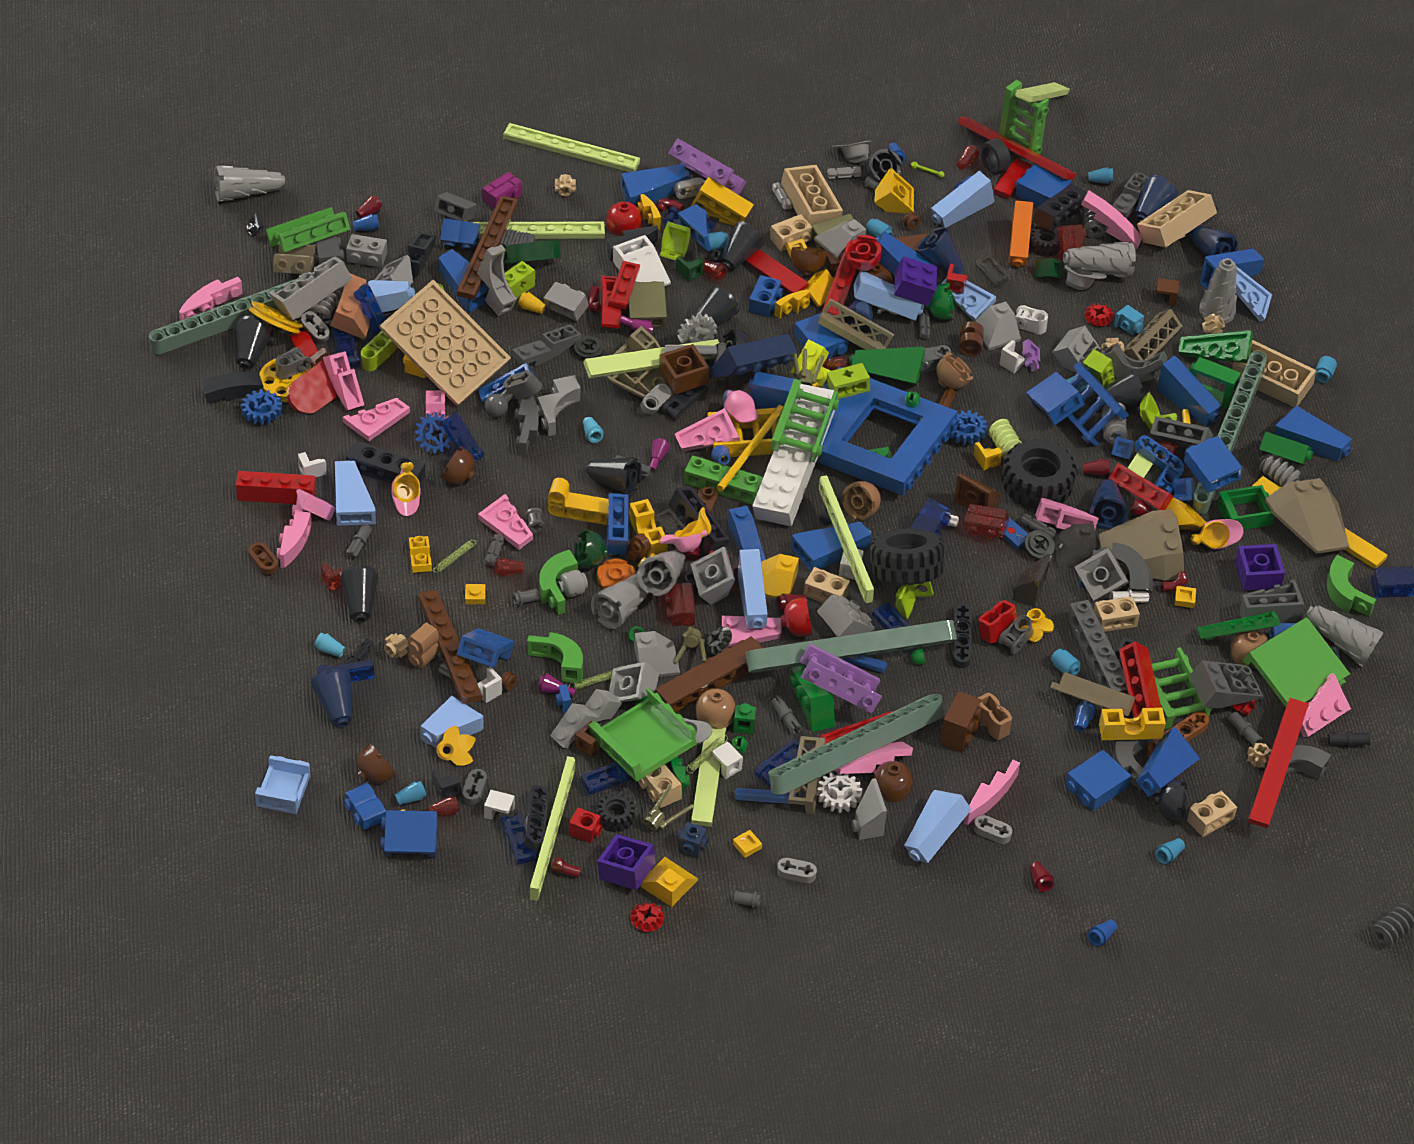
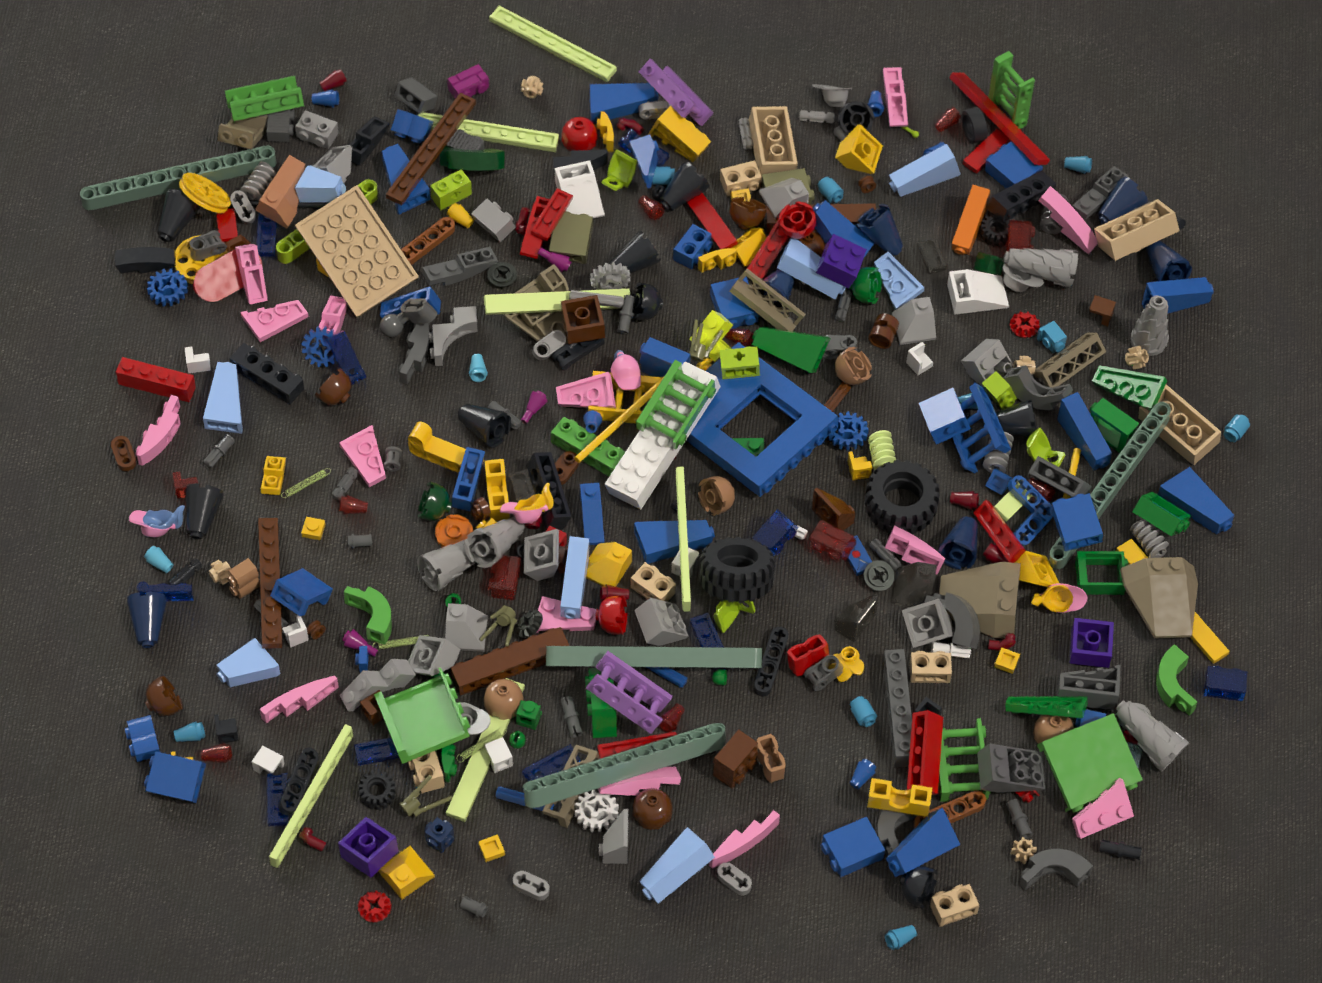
camera: 15 degrees right, 10 degrees up
bright pink slope [179,277,243,321] -> none
light grey cone [214,166,285,202] -> none
black arm [246,213,264,235] -> none
light blue panel [255,756,310,814] -> none
light grey wedge [268,256,352,320] -> none
bright pink slope [297,489,336,521] -> none
clear blue plate [354,284,386,336] -> none
yellow hair [391,462,420,516] -> none
yellow plate [436,726,475,766] -> none
dark grey beam [463,769,487,806] -> none
light grey arch [477,245,517,316] -> none
bright green arch [539,550,578,615] -> none
light grey head [557,570,588,598] -> none
red brick [569,808,602,843] -> none
dark green panel [675,256,704,282] -> none
dark blue slope [709,334,798,378] -> none
green hinge [905,391,920,408] -> none
red panel [946,264,967,294] -> none
yellowish green tile [1015,82,1070,103] -> none
white piece [1015,305,1048,334] -> none
medium lavender plate [1022,339,1040,372] -> none
dark red cone [1030,861,1054,892] -> none
dark tan fence [1051,672,1135,716] -> none
blue panel [1173,477,1195,501] -> none
light blue wing [1236,266,1272,322] -> none
red tile [1248,697,1309,829] -> none
none -> medium blue hair [129,505,185,537]
none -> bright pink slope [260,676,339,723]
none -> dark orange beam [401,217,455,265]
none -> clear red cone [659,704,685,733]
none -> bright pink slope [883,67,908,127]
none -> white slope [947,269,1009,314]

